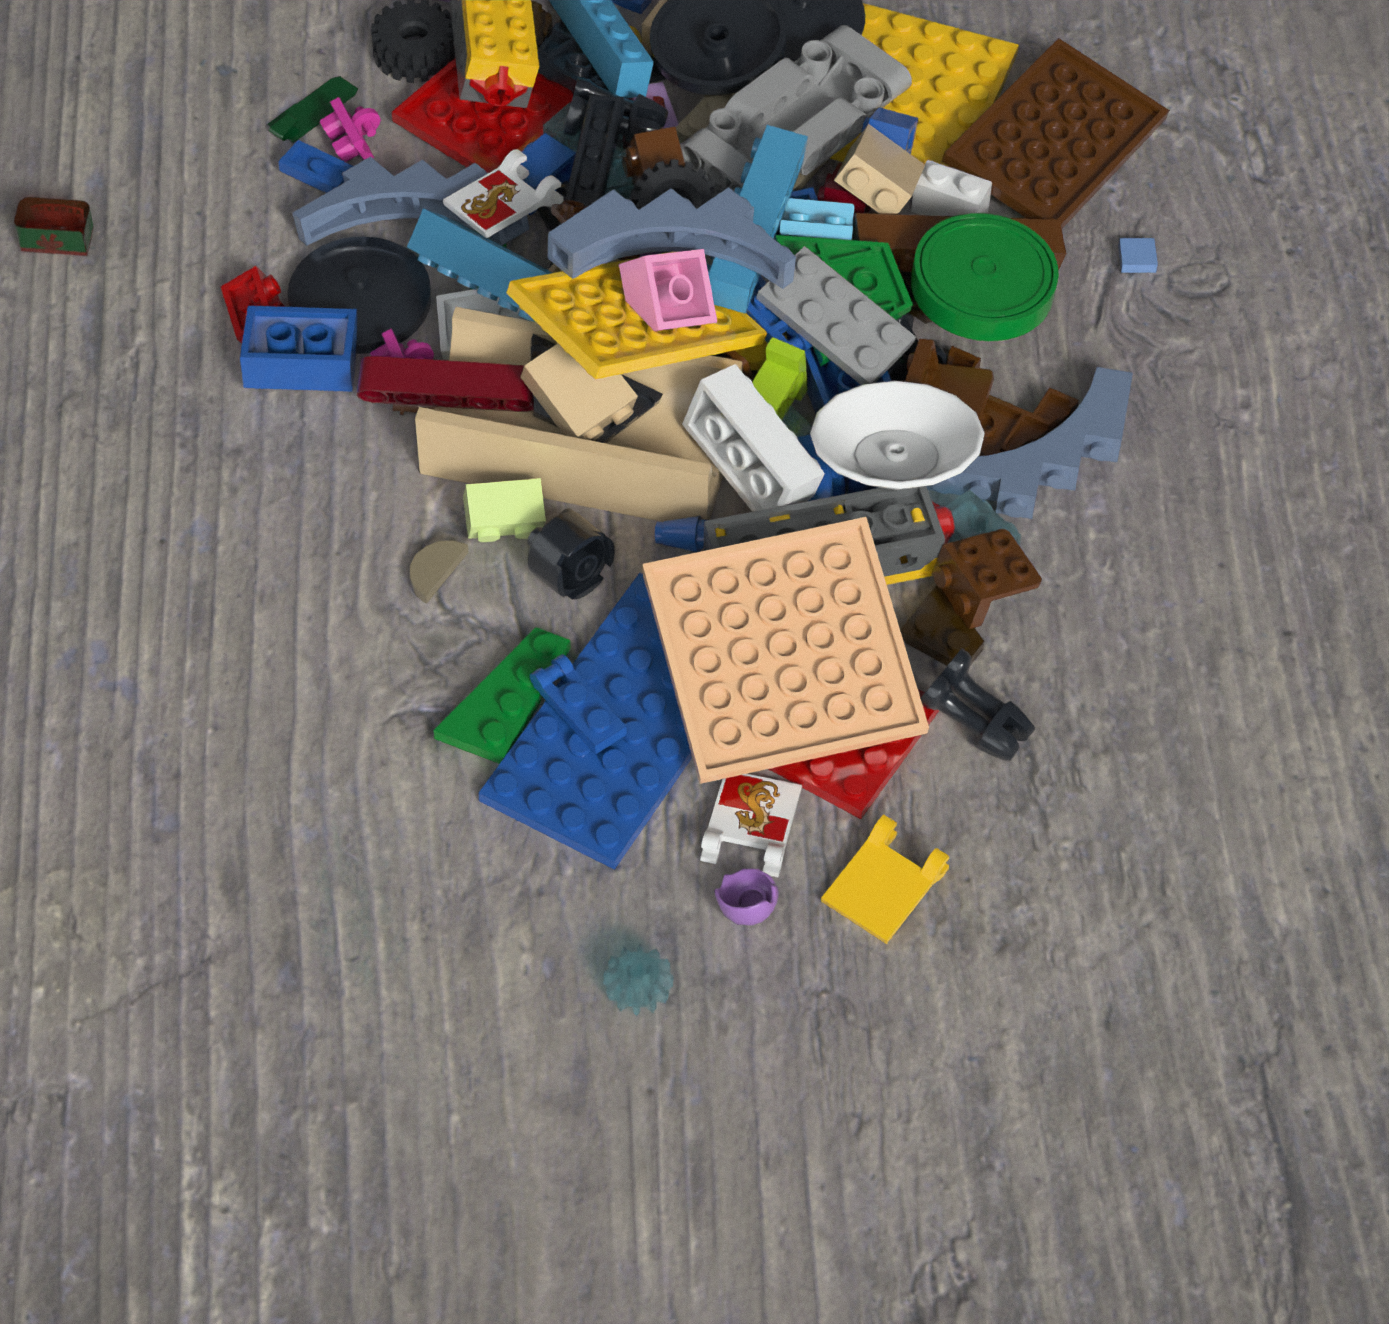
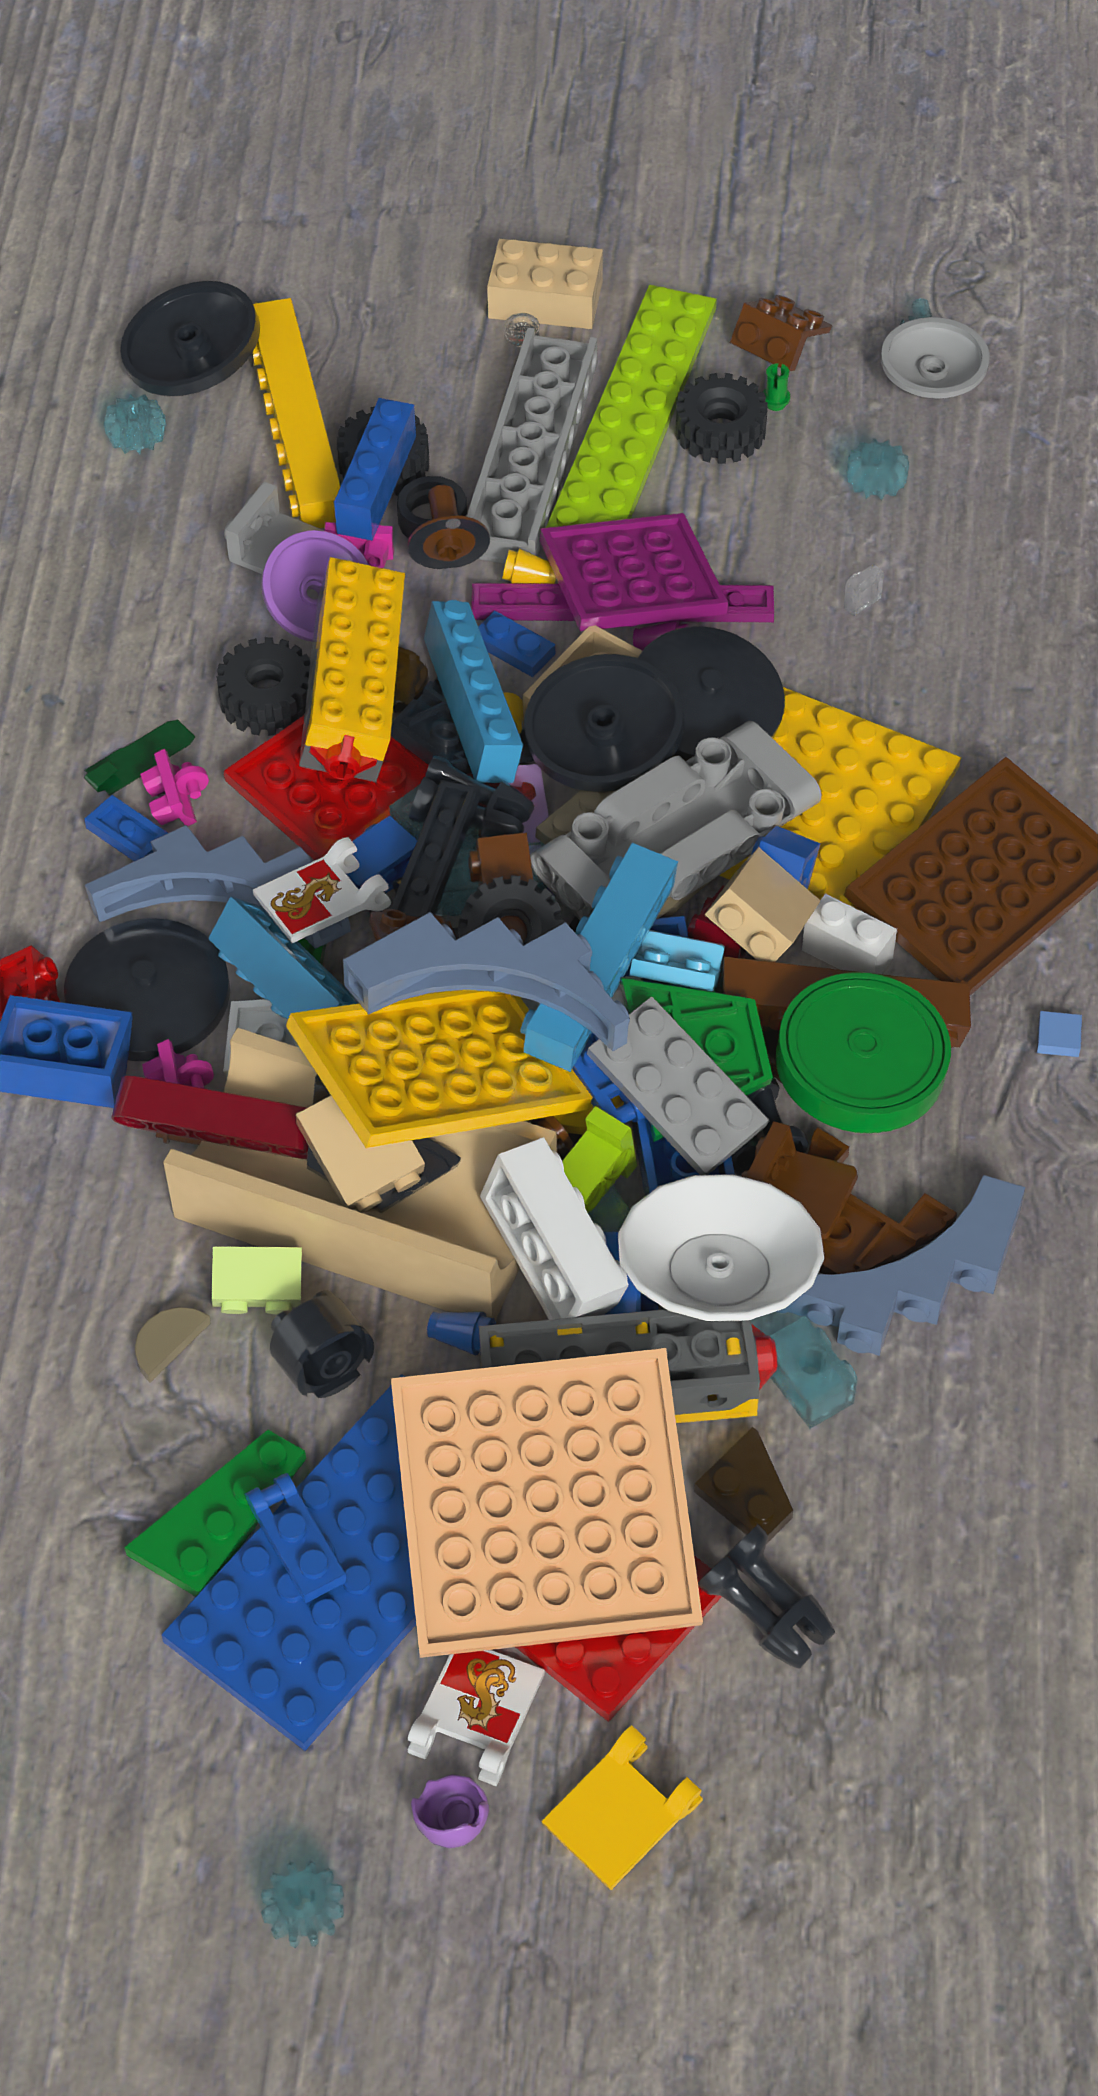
camera: 10 degrees right, 0 degrees up
bright pink slope [619,249,717,331] -> none
reddish brown bracket [932,529,1042,629] -> none

